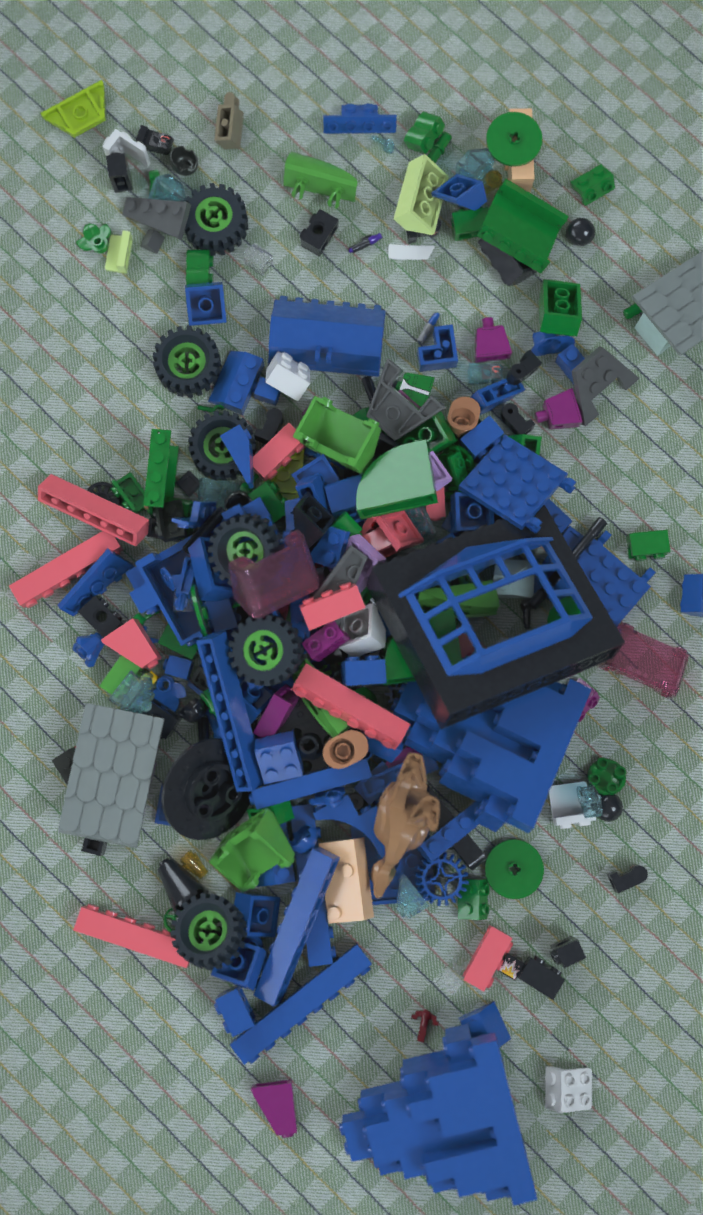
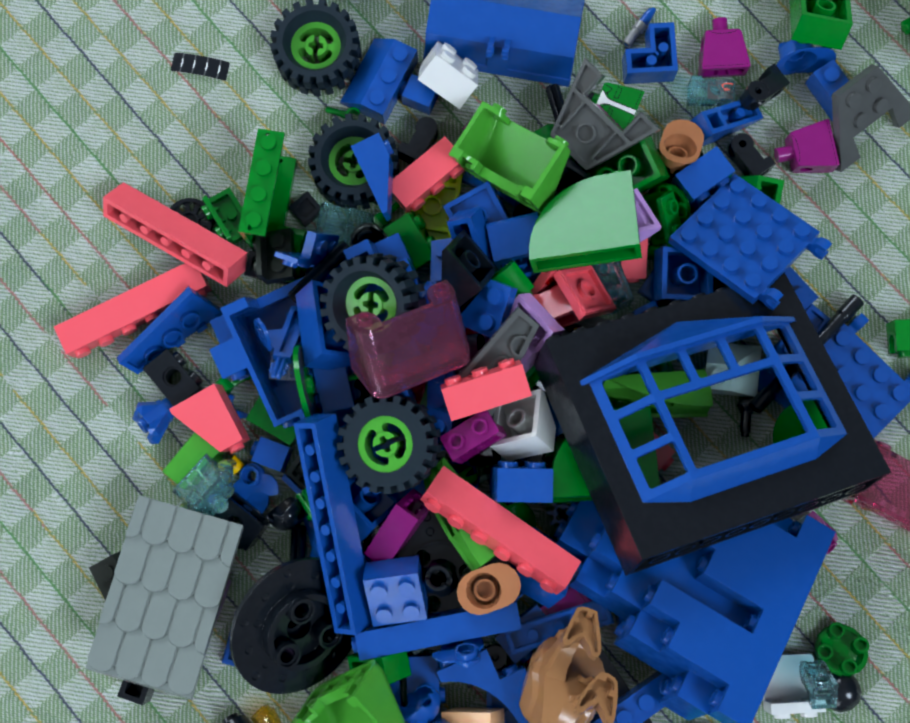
camera: 10 degrees right, 0 degrees up
none -> black sticker [171,53,230,81]

